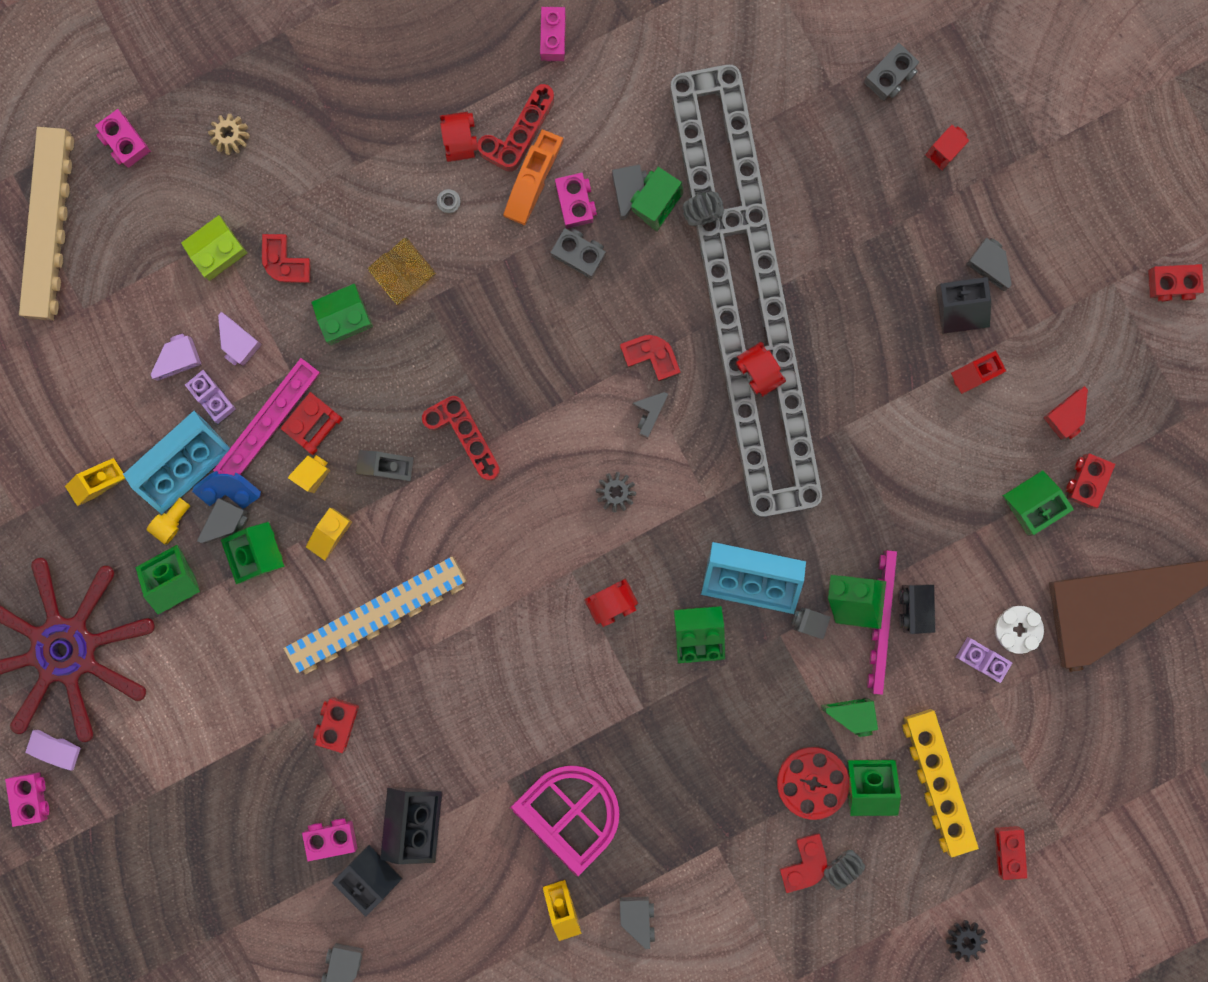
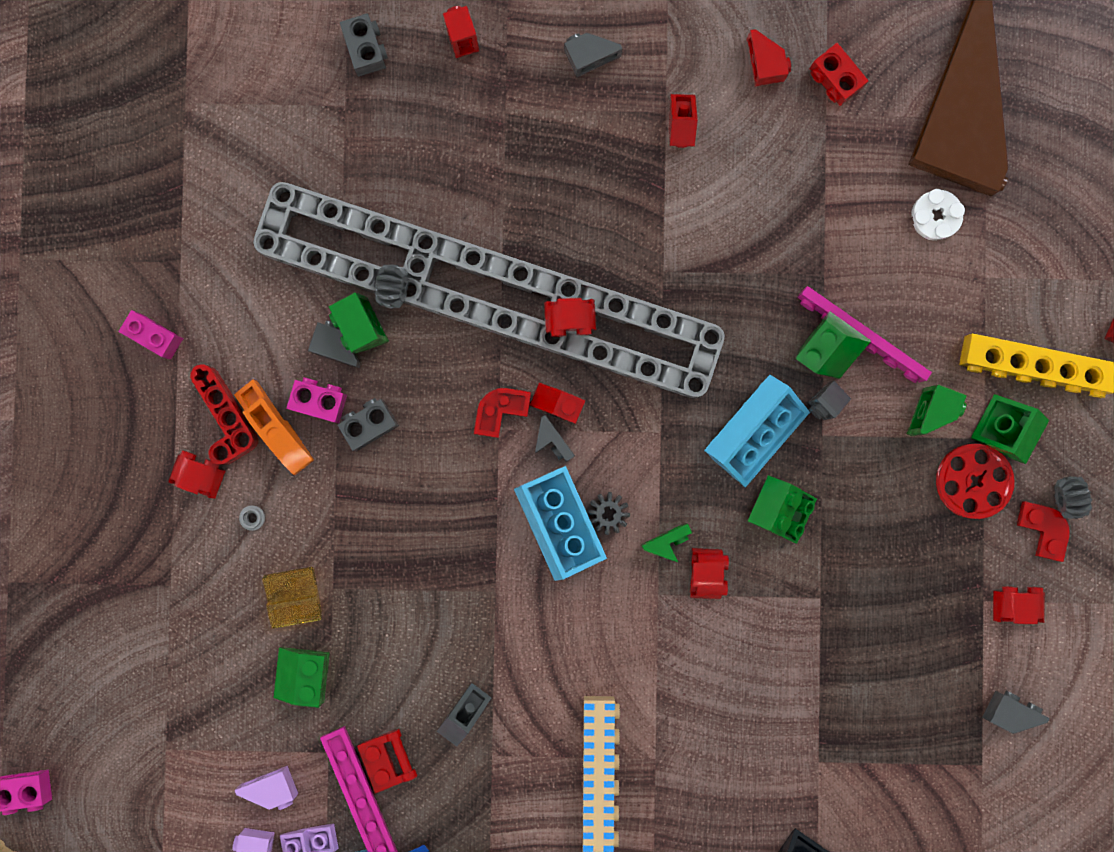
camera: 60 degrees left, 0 degrees up
lime slope [181,215,247,281] -> none
tan gear [208,114,250,155] -> none
red plate [262,234,311,283] -> none
yellow slope [288,455,330,493] -> none
yellow slope [306,508,352,561] -> none
red beam [422,396,500,481] -> none
dark pink window [509,766,619,876] -> none
yellow slope [543,880,582,941] -> none
black slope [898,584,935,634] -> none
black slope [936,277,991,334] -> none
lavender slope [956,637,1012,683] -> none
green slope [1002,470,1074,536] -> none
none -> medium azure slope [514,466,607,581]
none -> red slope [530,383,585,425]
none -> green slope [641,523,692,562]
none -> red cylinder [993,586,1045,624]

